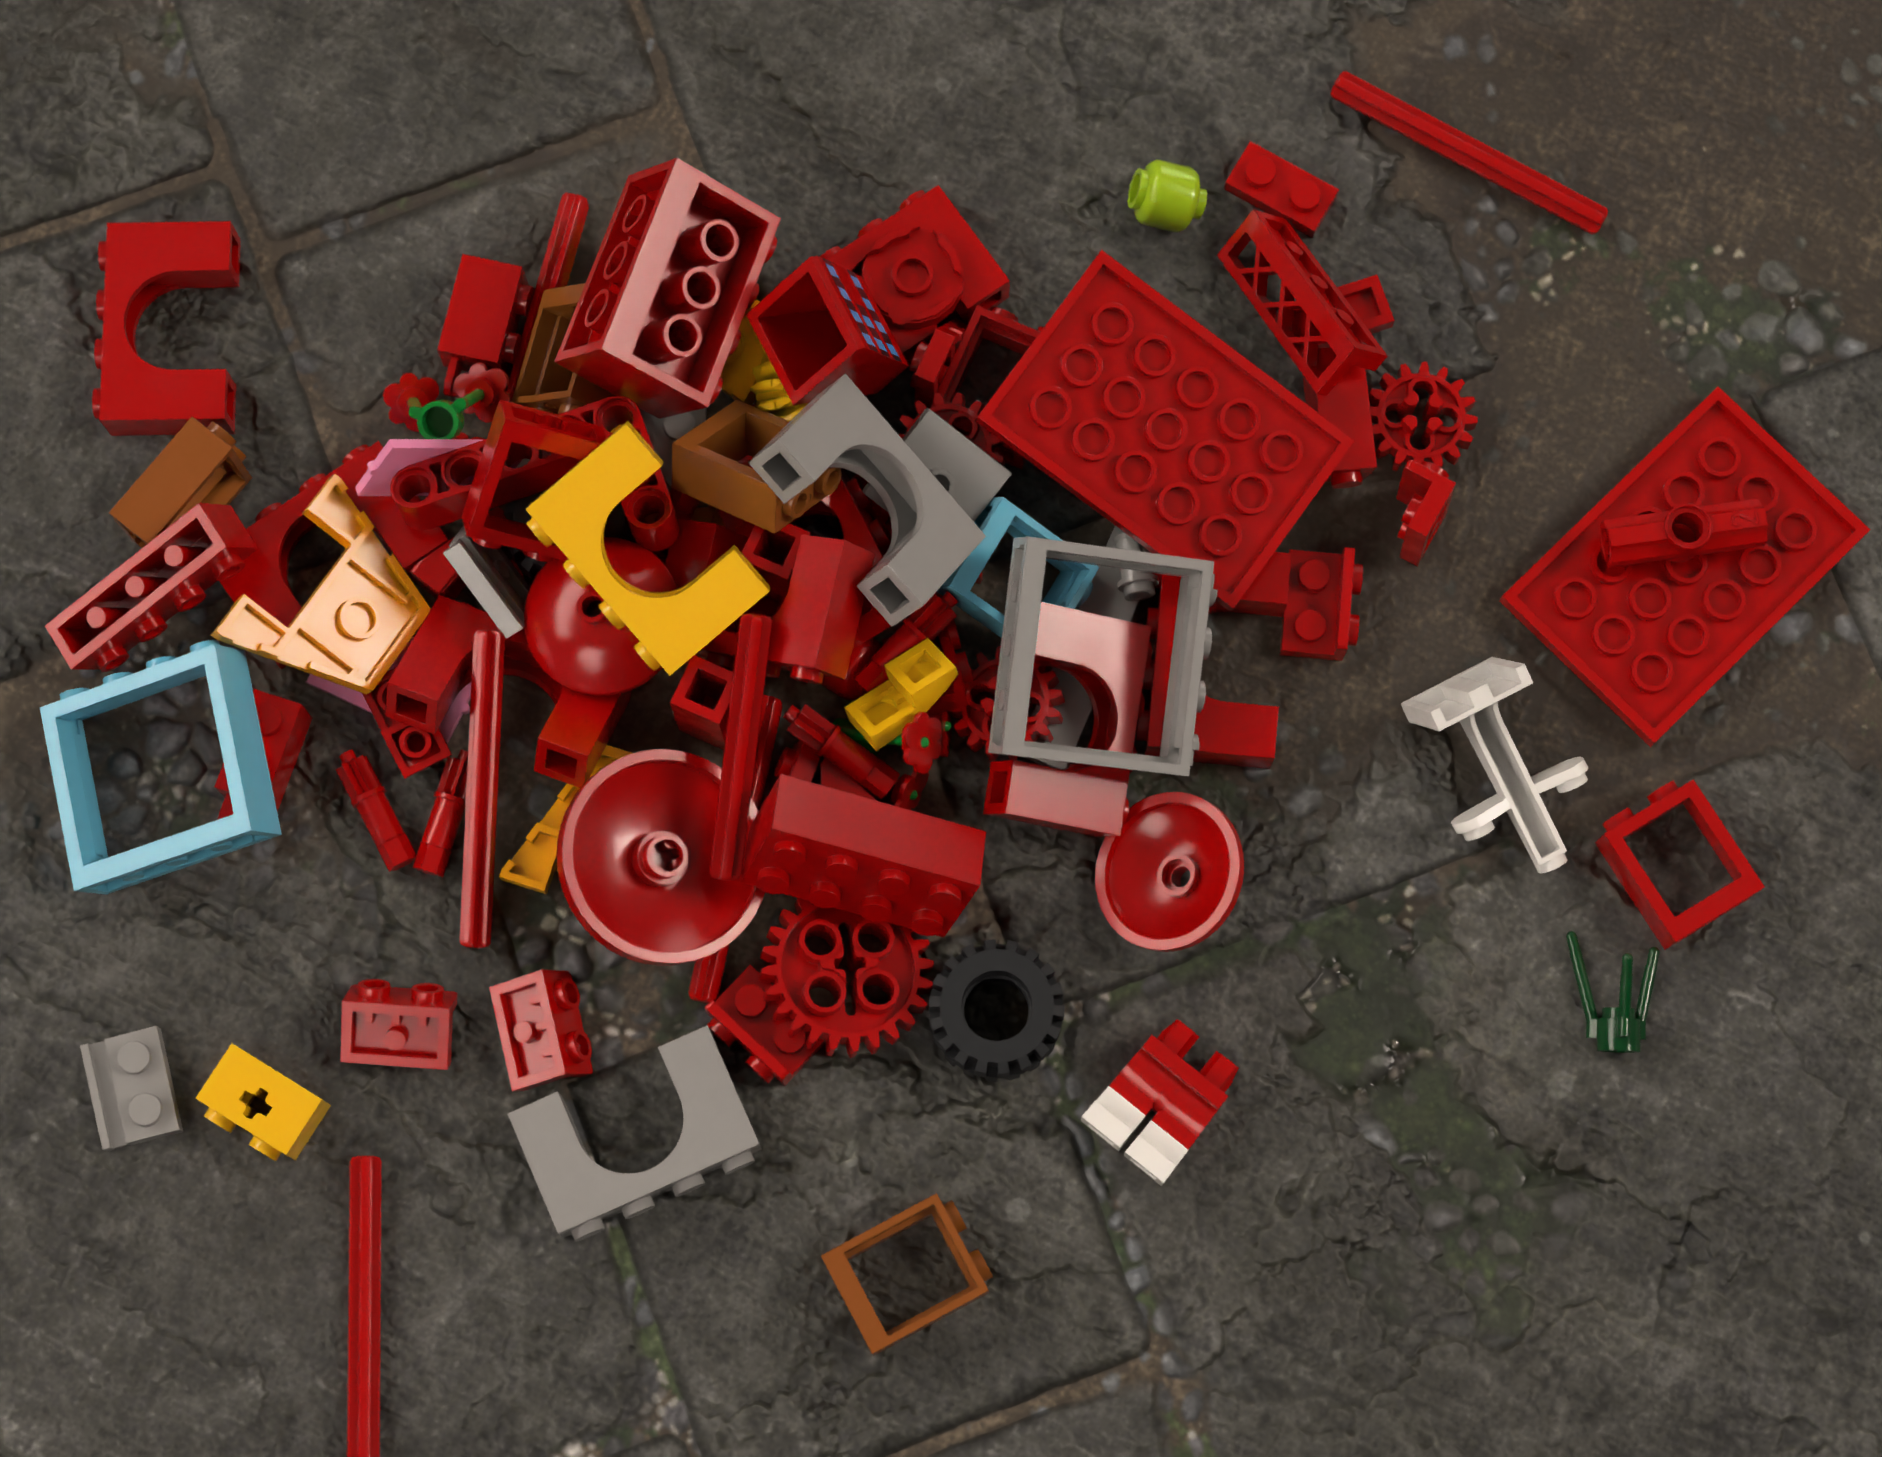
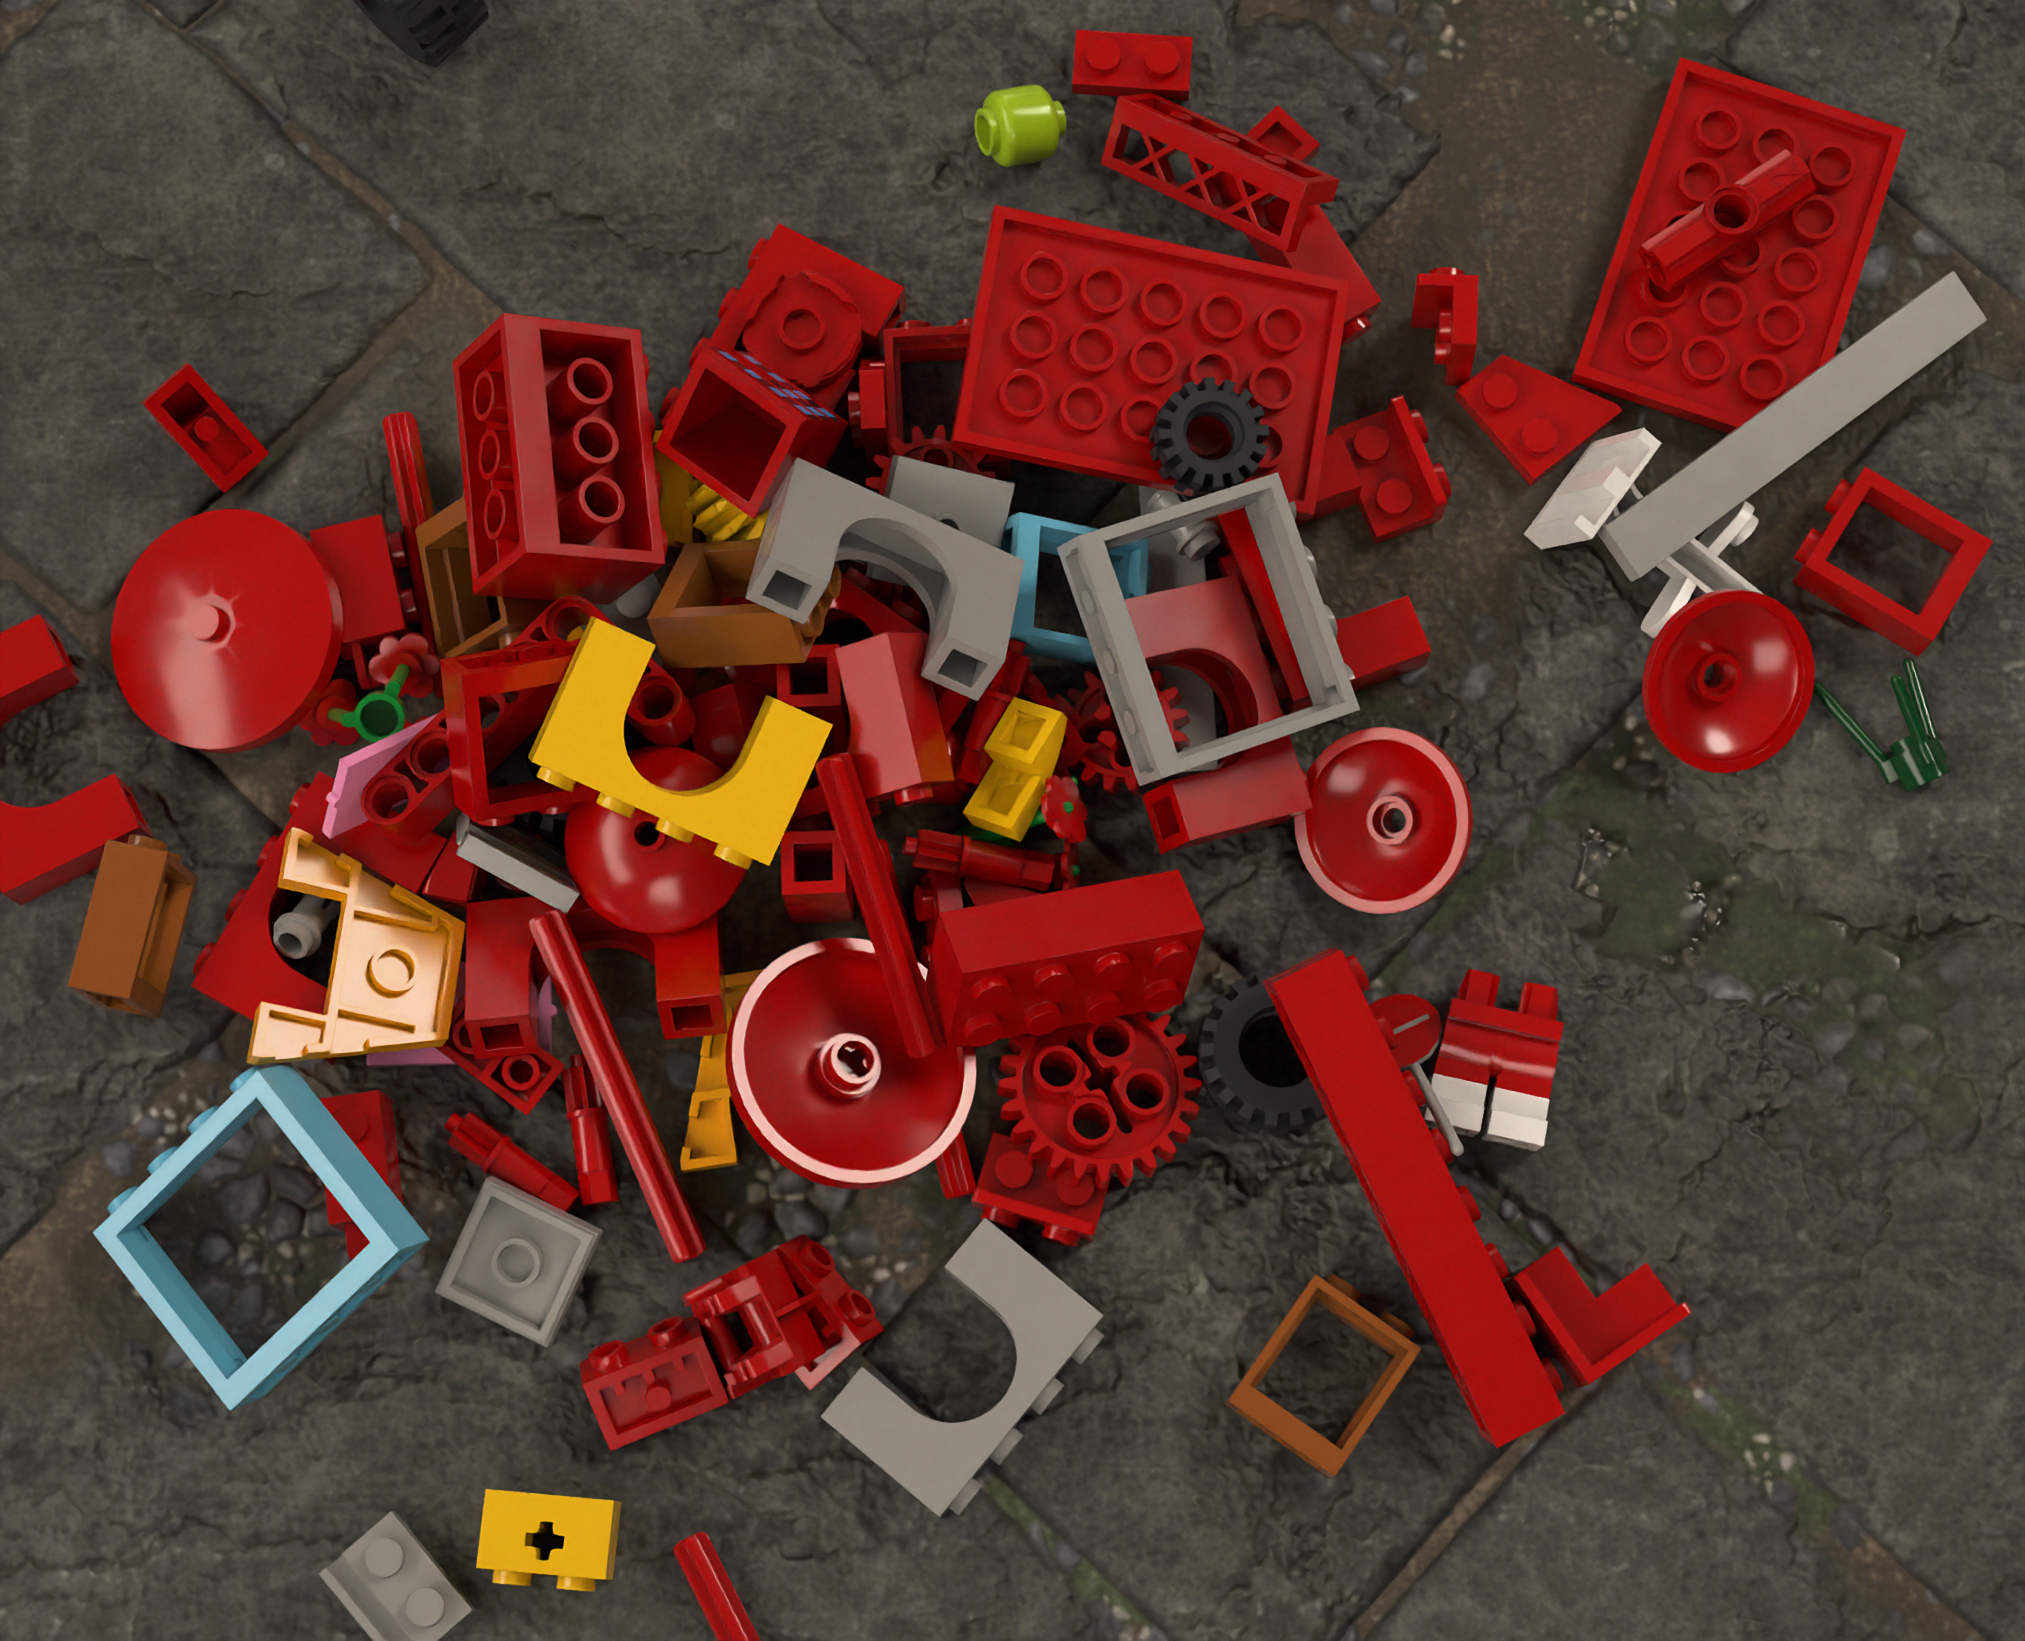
camera: 25 degrees left, 0 degrees up
red brick [45,503,258,672] -> none
red gear [1369,361,1478,471] -> none
none -> red dish [111,509,343,753]
none -> red slope [141,362,270,493]
none -> light grey pin [273,893,341,959]
none -> light grey plate [435,1176,604,1347]
none -> red piece [680,1249,826,1399]
none -> black tyre [1149,377,1269,498]
none -> red brick [1262,948,1565,1448]
none -> red piece [1369,994,1464,1156]
none -> red wing [1454,354,1623,486]
none -> red panel [1504,1246,1692,1388]
none -> light grey tile [1597,271,1987,582]
none -> red dish [1642,589,1815,773]

